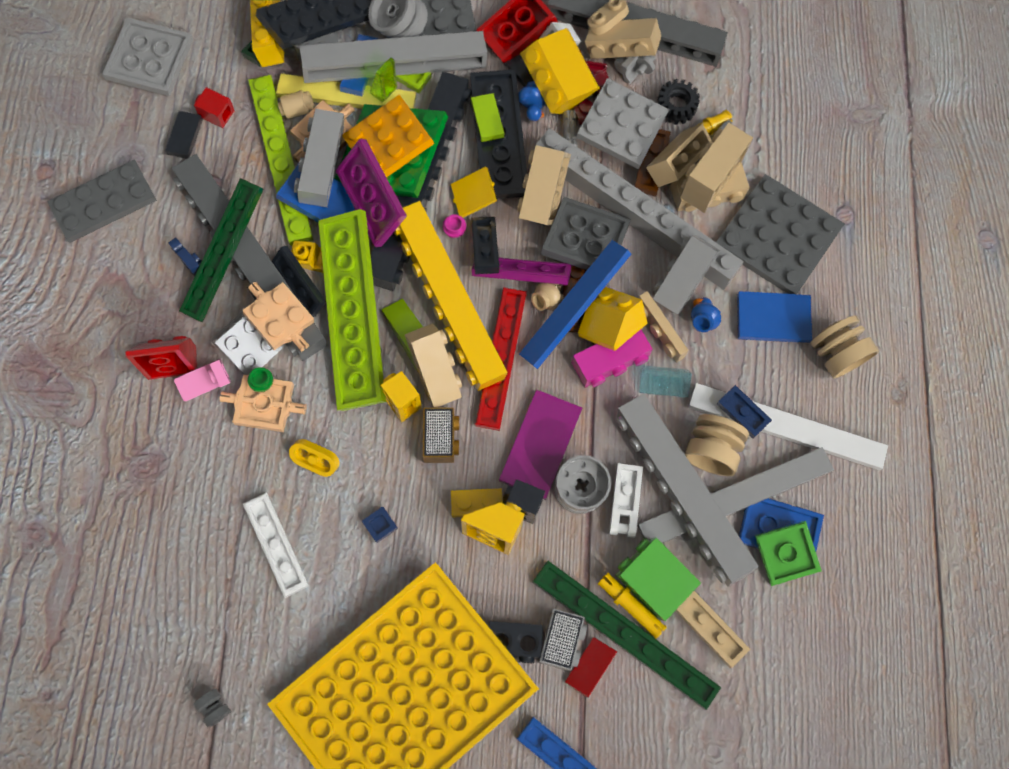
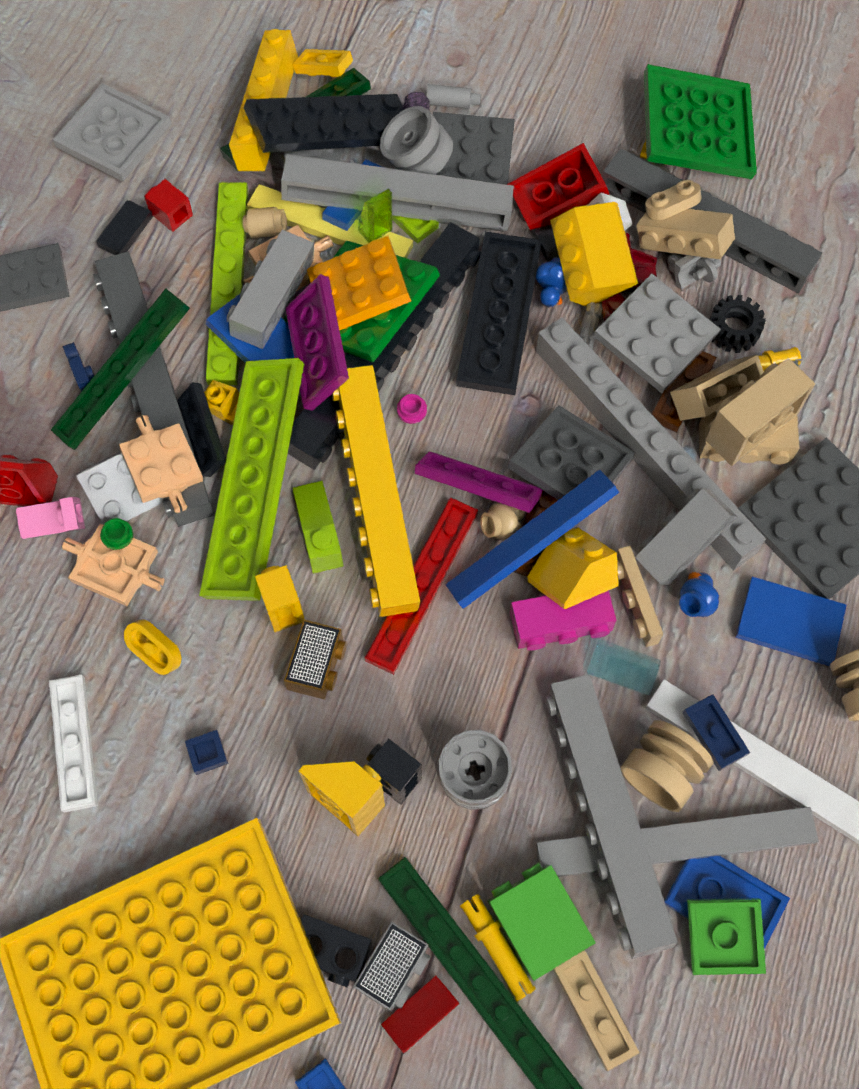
camera: 20 degrees right, 5 degrees down
tan brick [405,323,462,408] -> none
yellow piece [451,167,497,218] -> none
yellow plate [451,488,502,518] -> none
lime tile [471,93,504,142] -> none
black tile [472,217,499,274] -> none
magenta tile [499,390,583,500] -> none
tan brick [517,145,571,225] -> none
white plate [609,463,643,538] -> none

